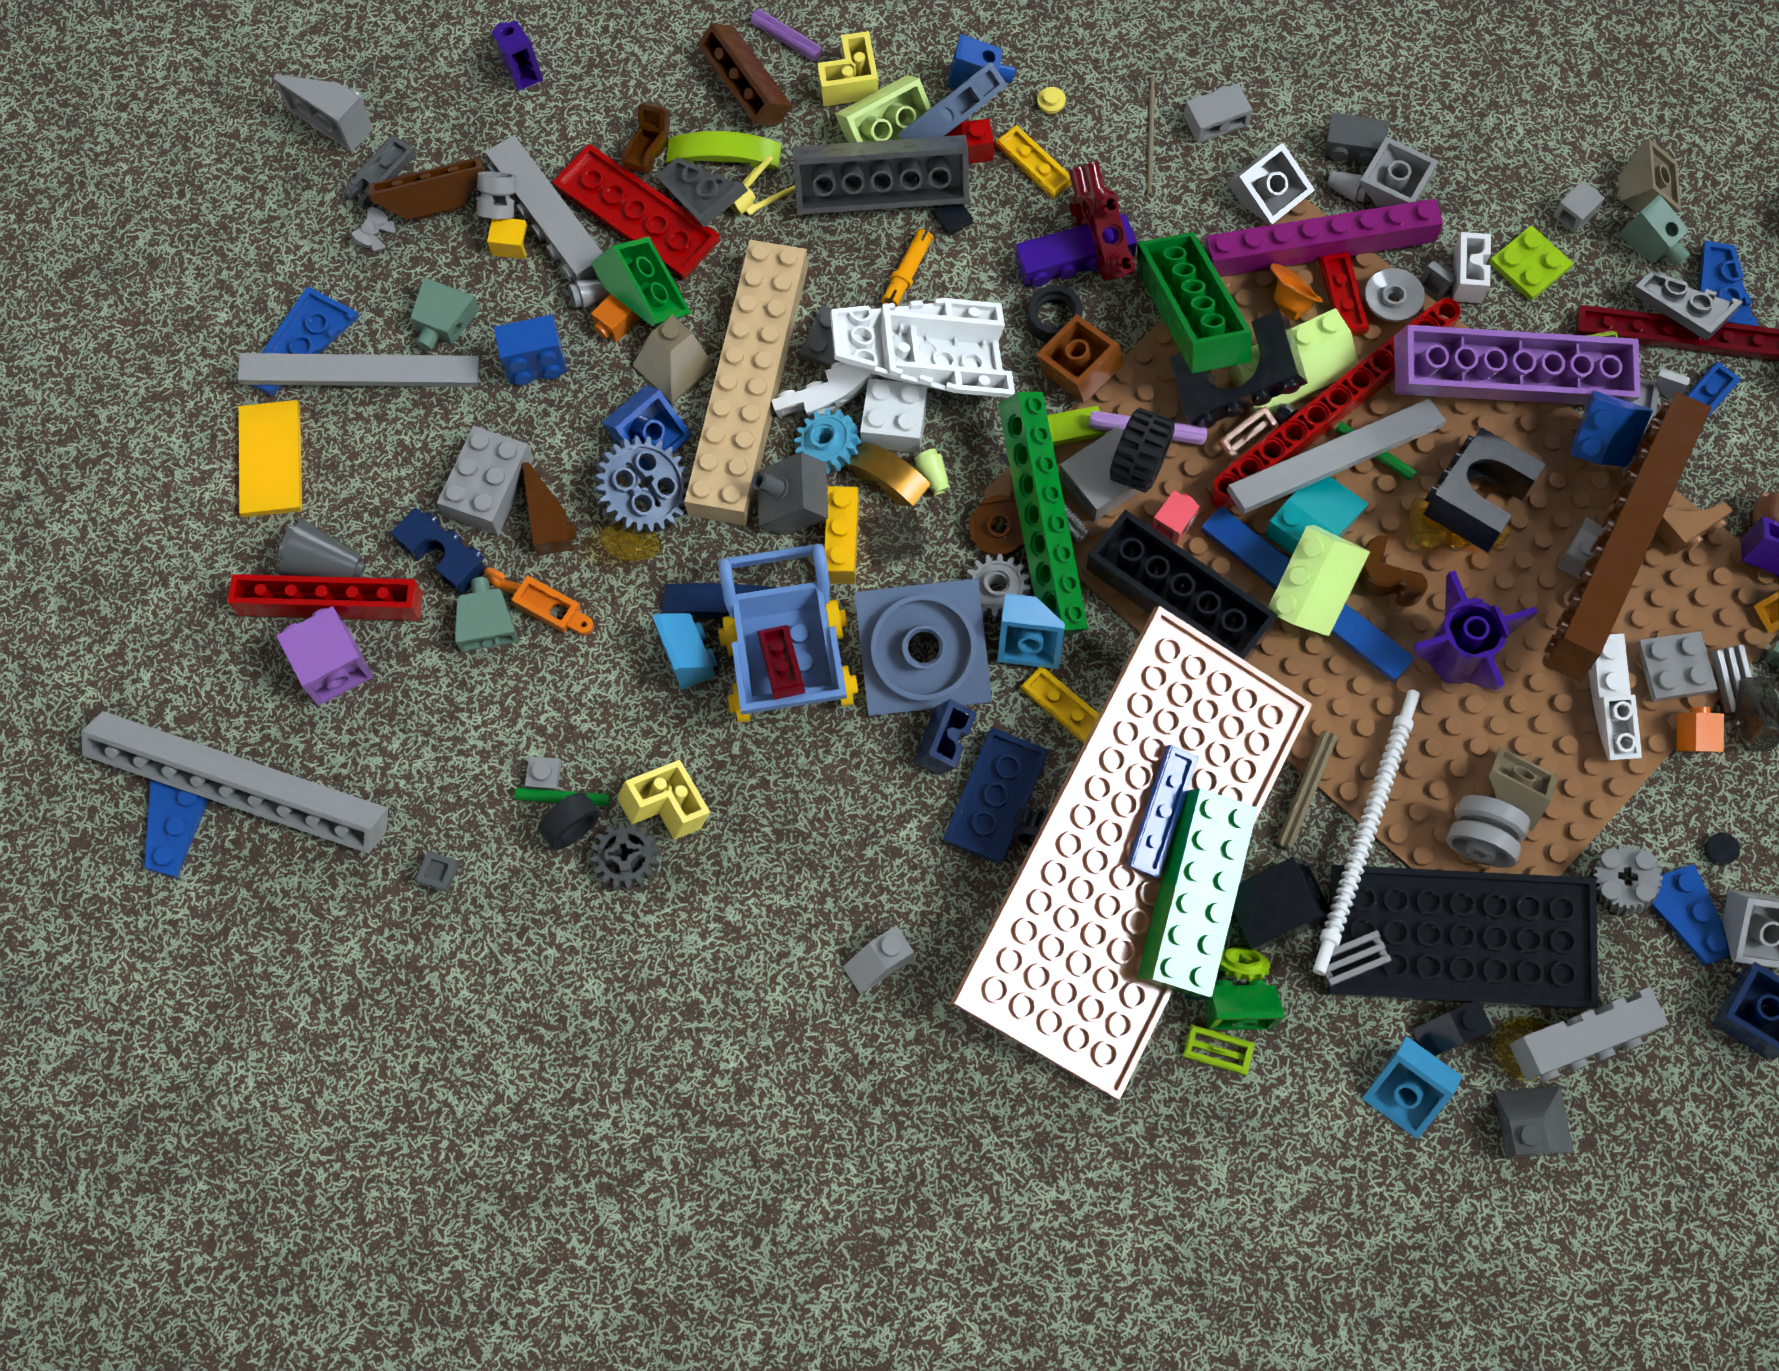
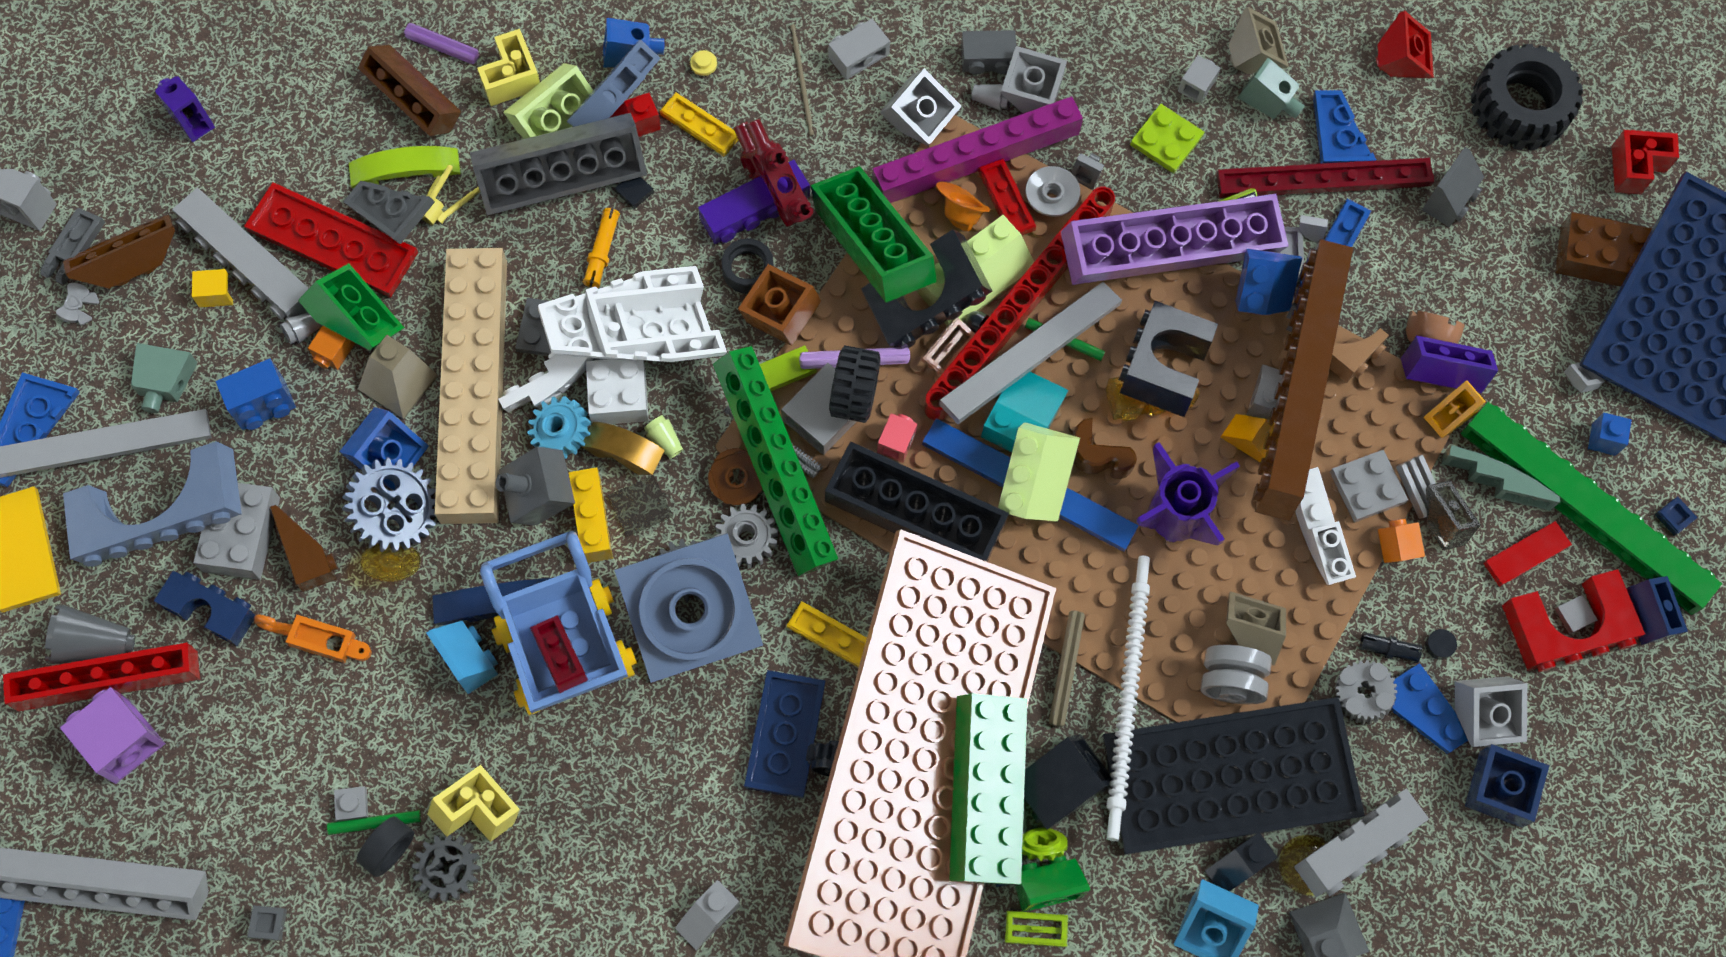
camera: 20 degrees left, 0 degrees up
sand green torso [455,577,519,652] -> none
light grey wheel [476,171,516,219] -> none
reddish brown animal [622,102,670,174] -> none
dark blue brick [913,699,977,775] -> none
dark azure slope [997,593,1065,669] -> none
tile [1126,745,1199,878] -> none
light grey tile [1316,930,1391,987] -> none
white brick [1452,232,1491,304] -> none
dark grey wing [1632,270,1743,341] -> none
none -> sand blue arch [63,441,242,567]
none -> light orange slope [1221,414,1272,462]
none -> black pin [1359,631,1422,663]

